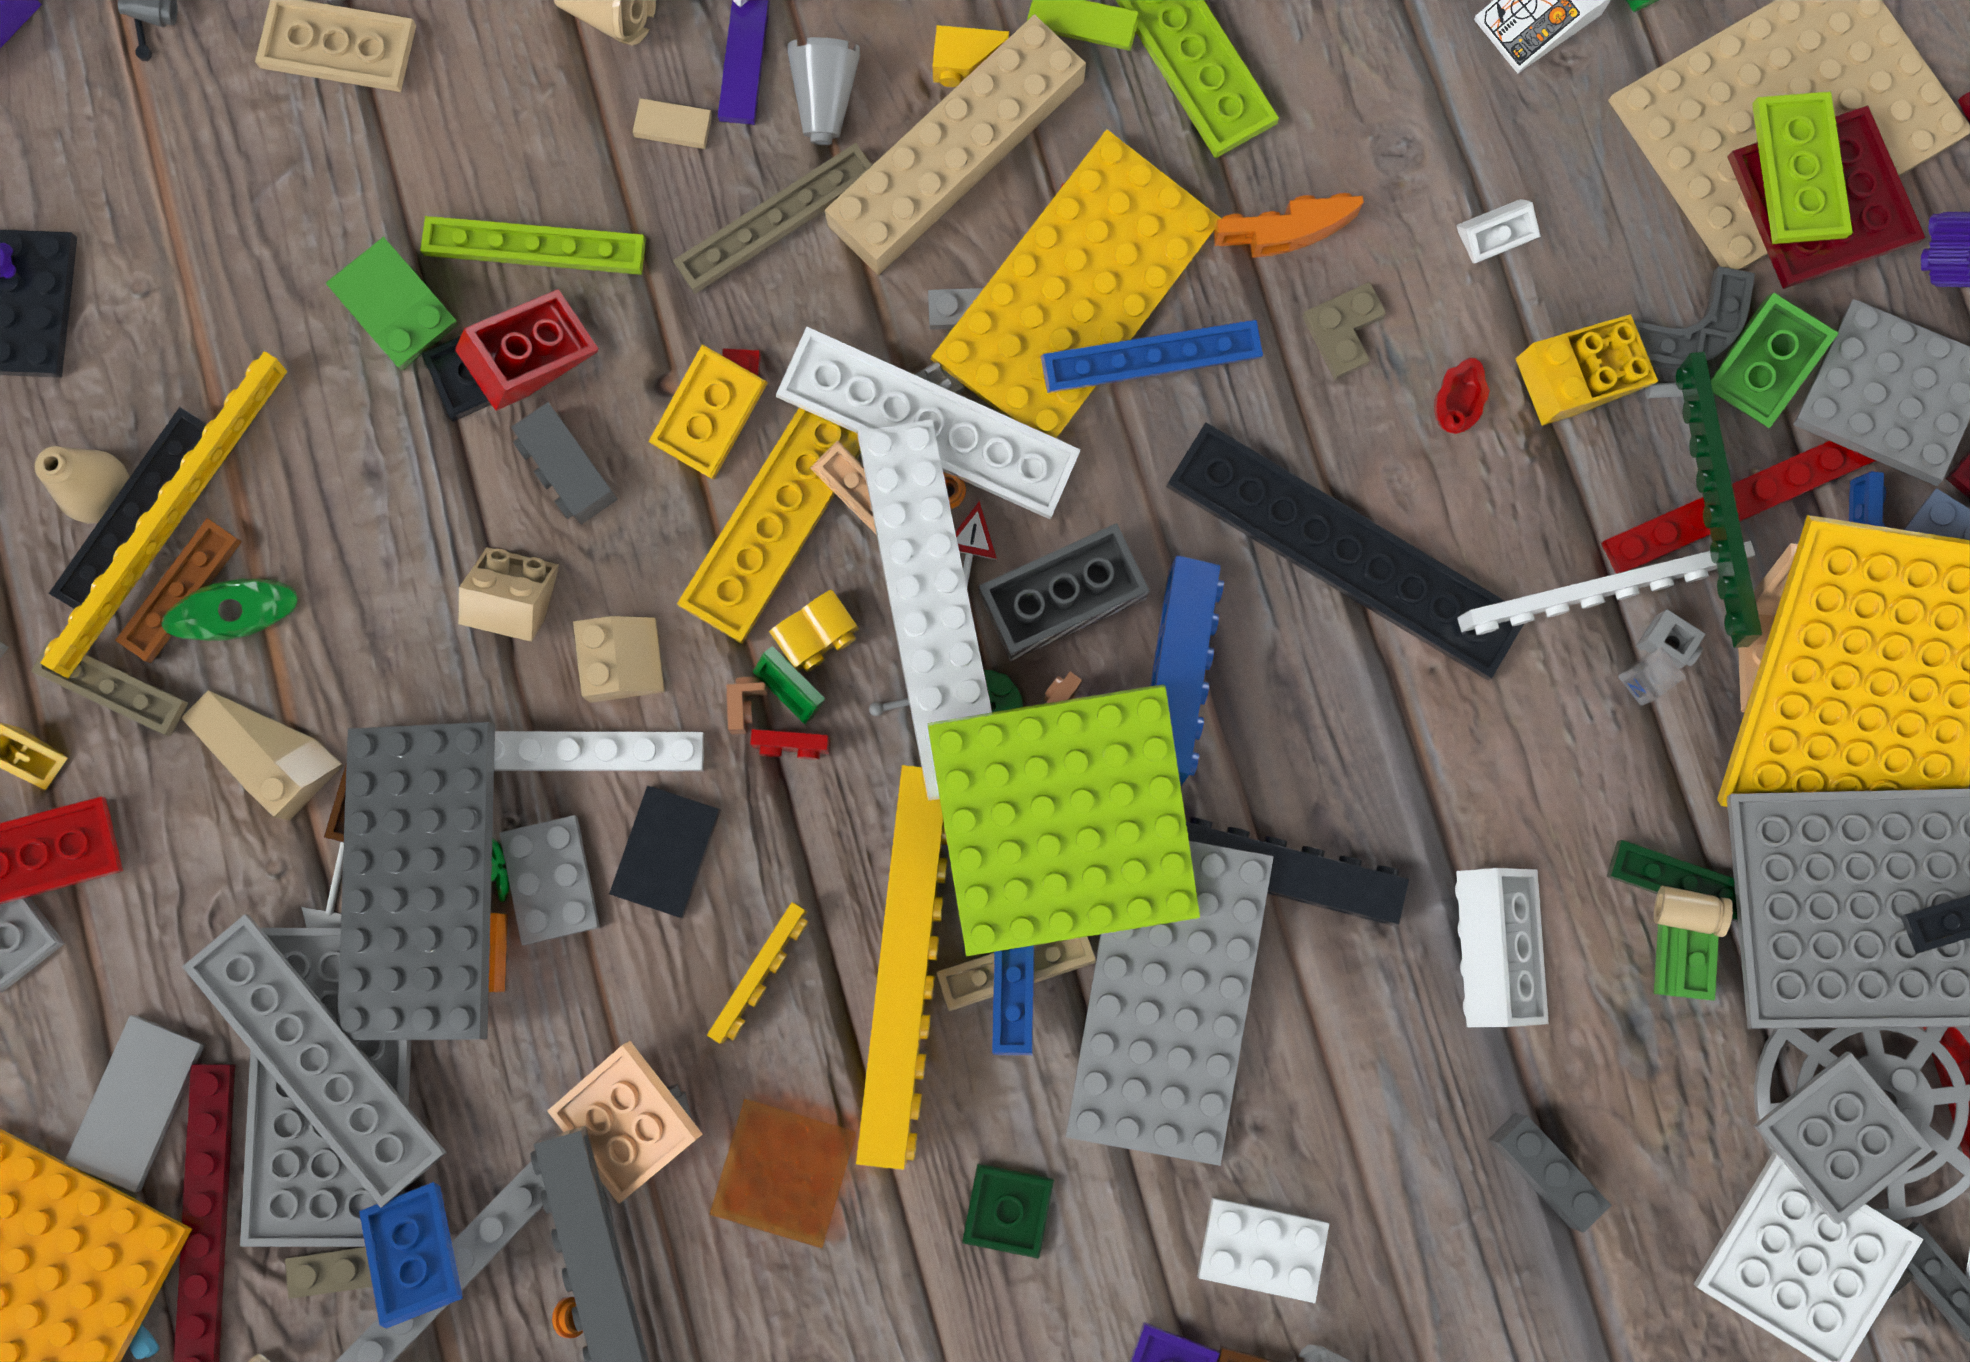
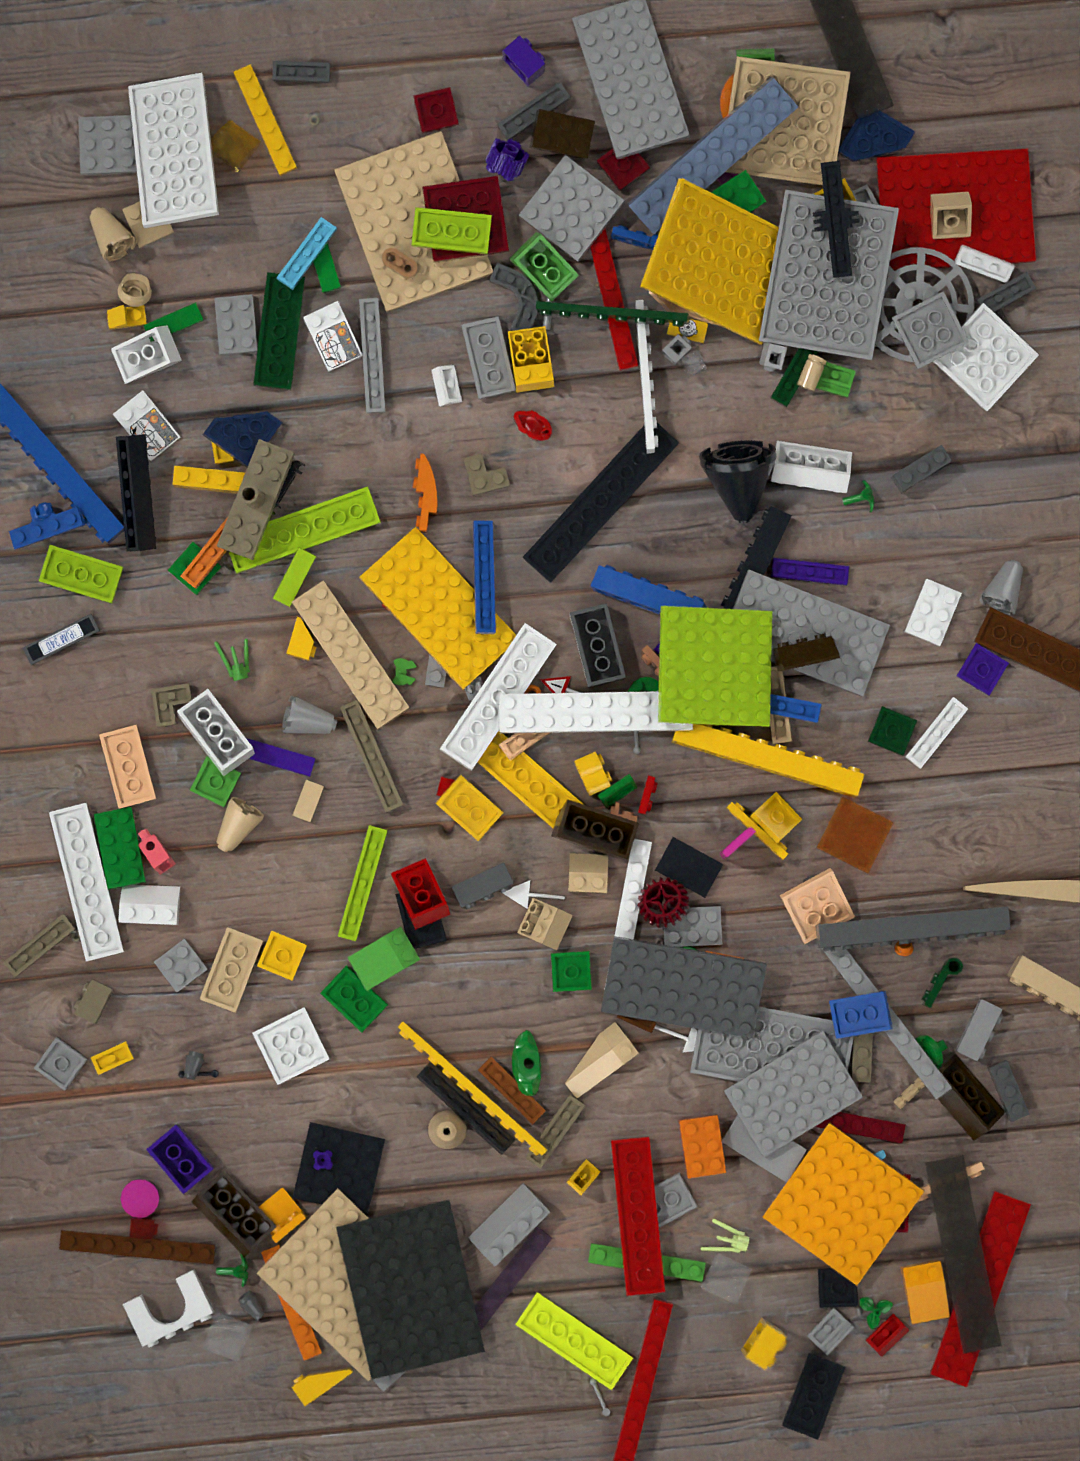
camera: 85 degrees left, 5 degrees up
light grey plate [182,914,447,1208] -> none
none -> white plate [252,1007,330,1085]
none -> yellow plate [257,931,307,981]
none -> green tile [320,965,388,1033]
none -> light grey plate [359,298,386,414]
none -> medium nougat plate [382,248,418,278]
none -> bright green piece [392,658,416,686]
none -> light grey plate [461,316,516,400]
none -> white piece [503,881,565,909]
none -> dark brown slope [551,800,639,860]
none -> green plate [551,951,592,992]
none -> dark red gear [638,877,690,928]
none -> yellow slope [667,319,709,344]
none -> orange brick [678,1114,726,1178]
none -> black cone [699,440,776,523]
none -> dark pink tile [719,827,756,859]
none -> light grey plate [723,1031,863,1157]
none -> yellow plate [751,792,802,843]
none -> light grey brick [759,342,787,372]
none -> dark purple tile [771,558,849,586]
none -> dark brown slope [773,633,840,671]
none -> green plant [842,480,875,513]
none -> white plate [905,697,968,769]

